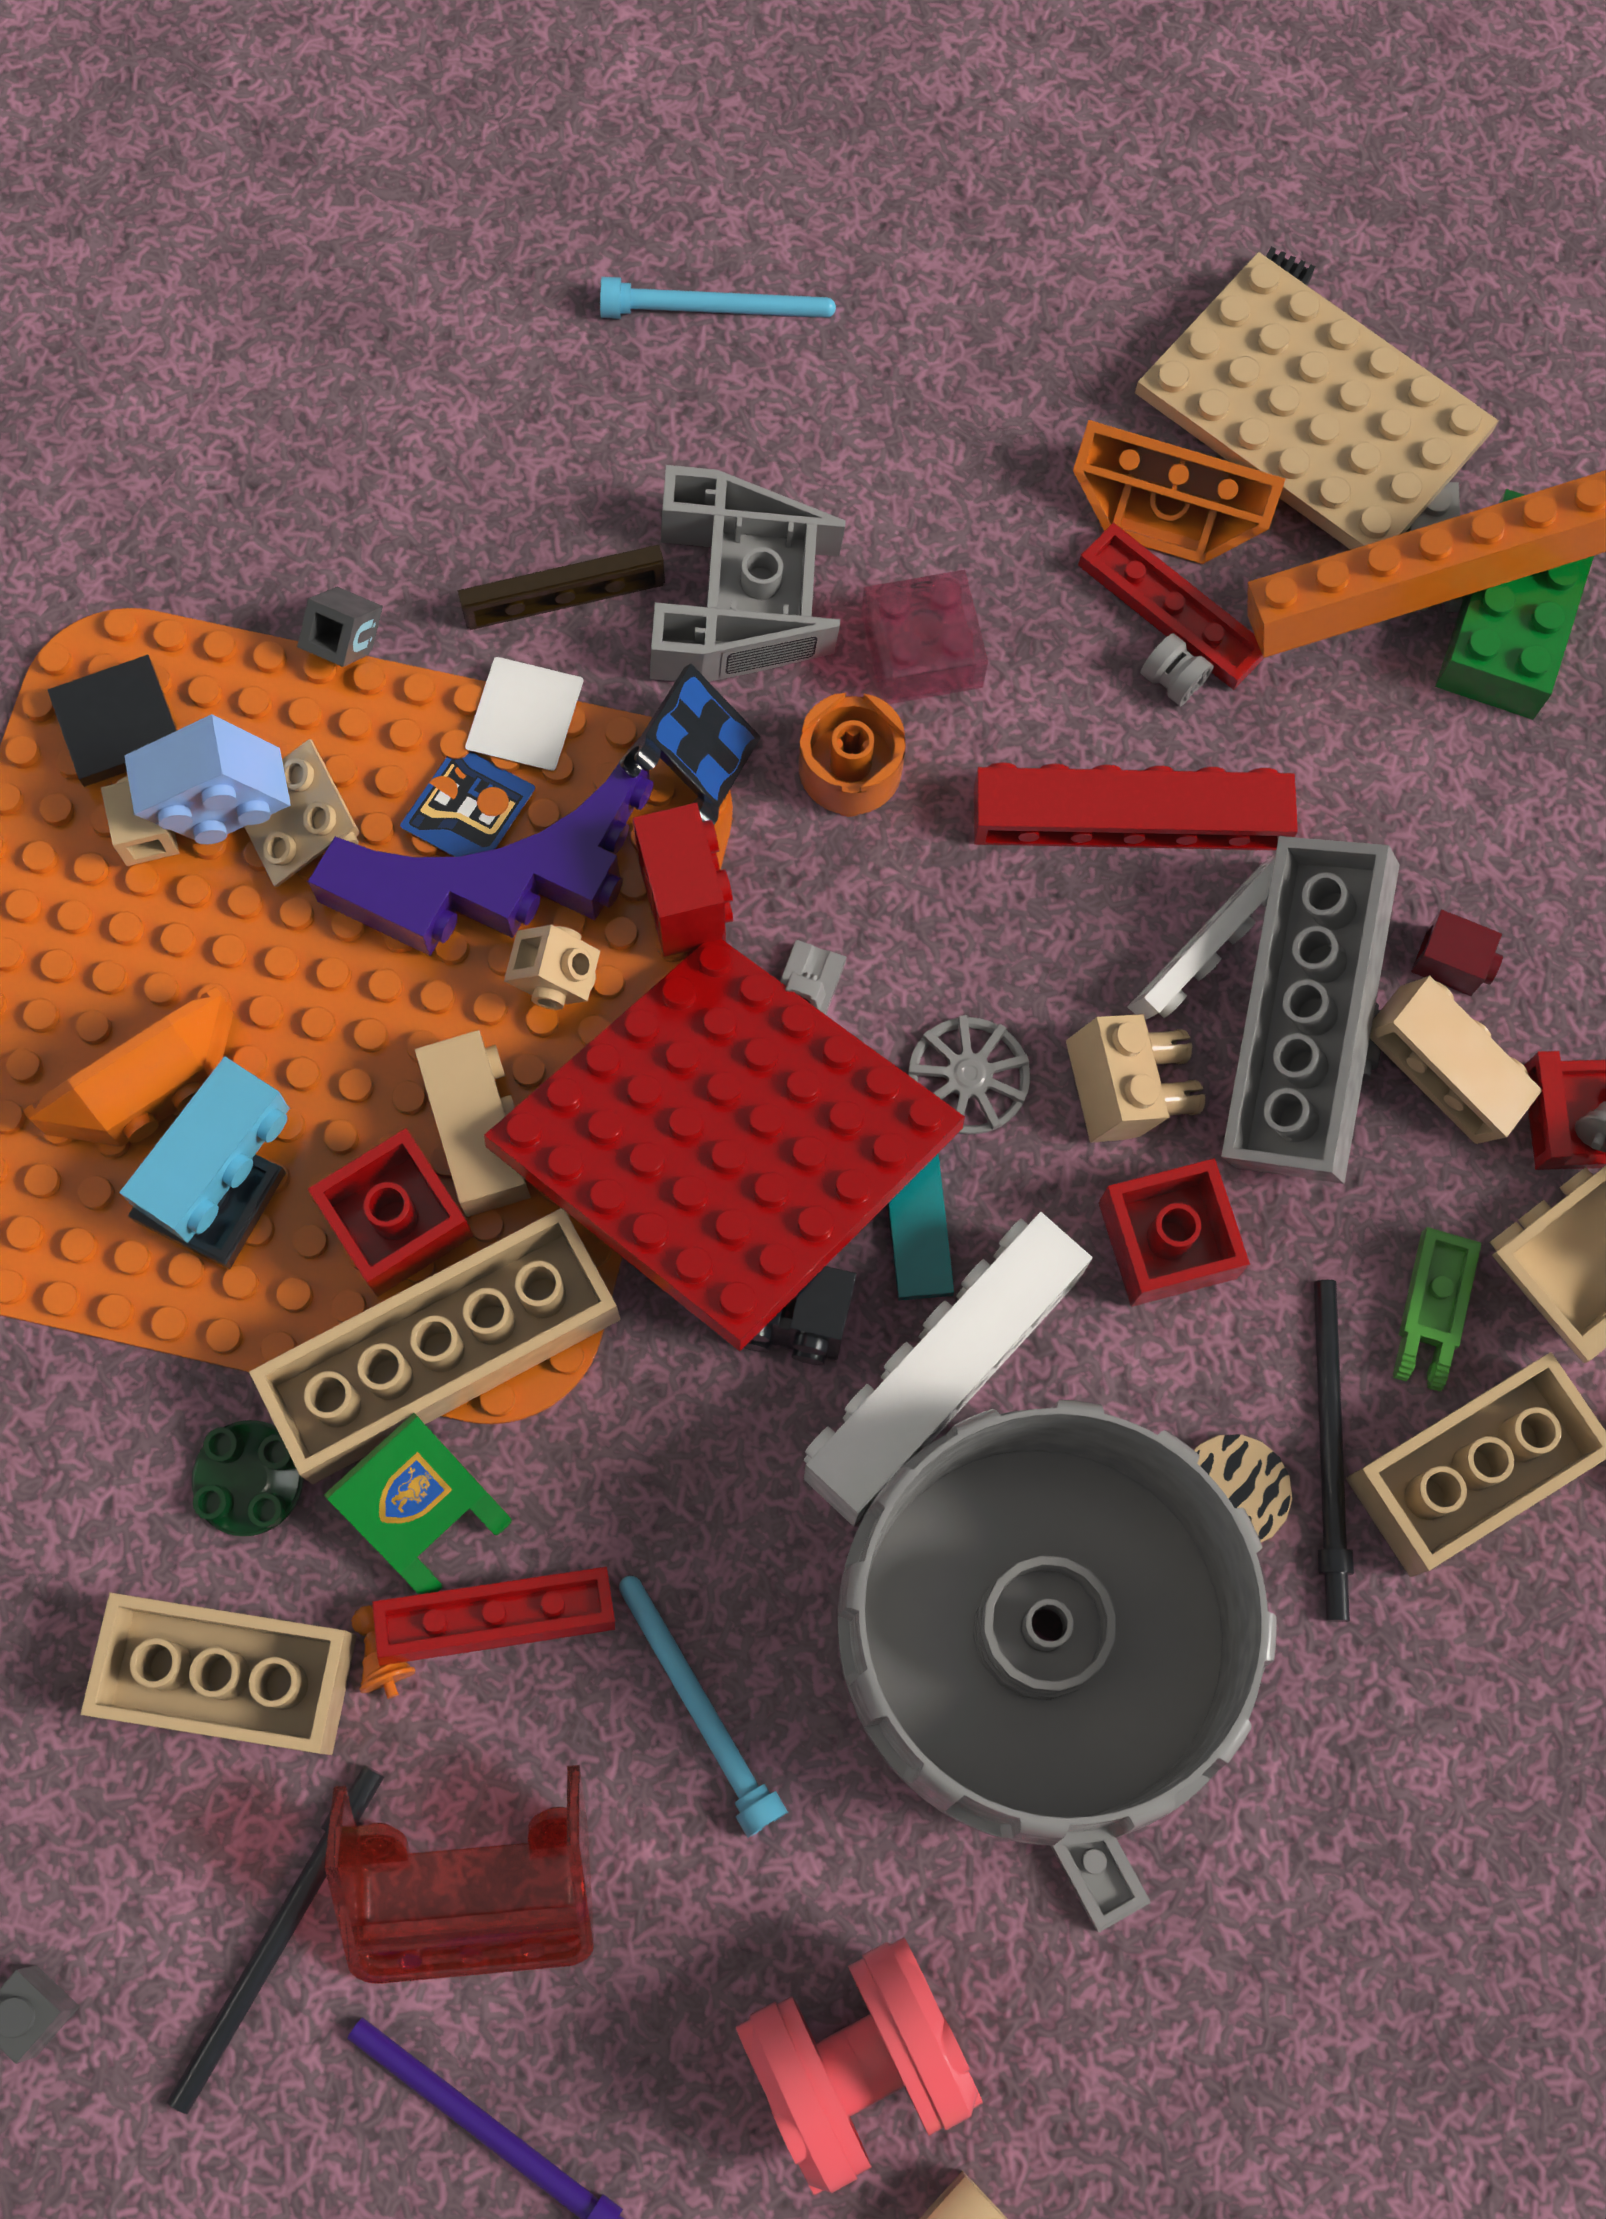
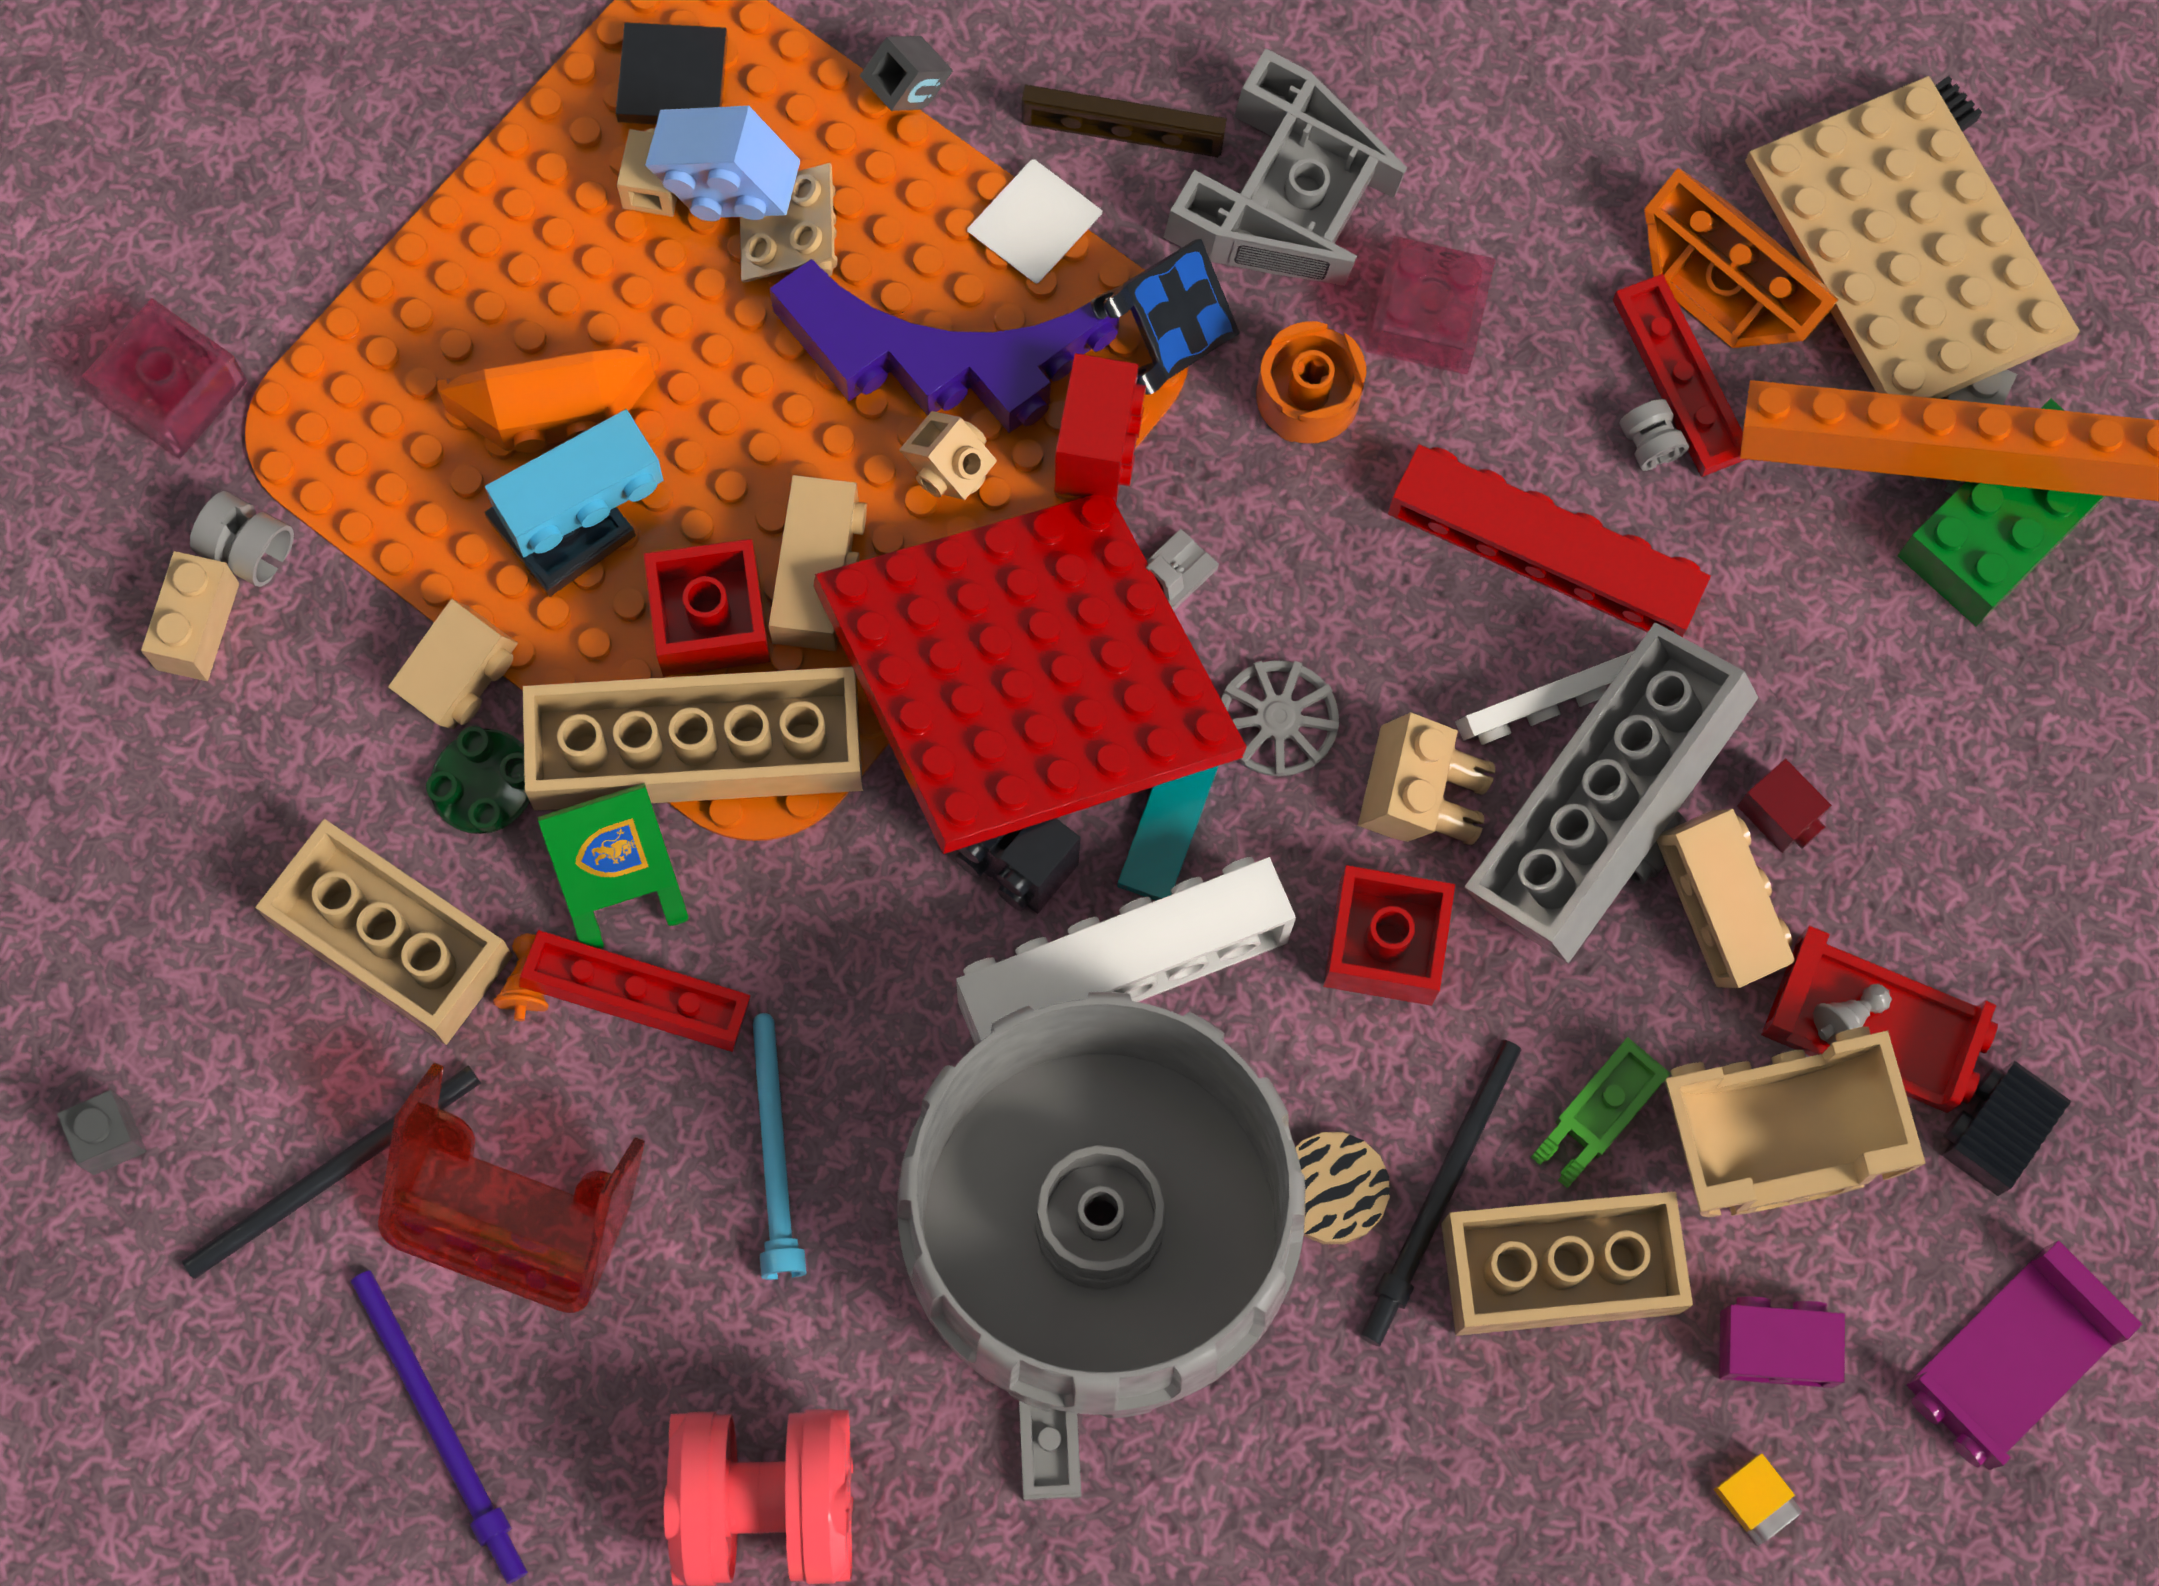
camera: 25 degrees right, 0 degrees up
sticker [400,752,535,857] -> none
none -> tan brick [388,599,518,730]

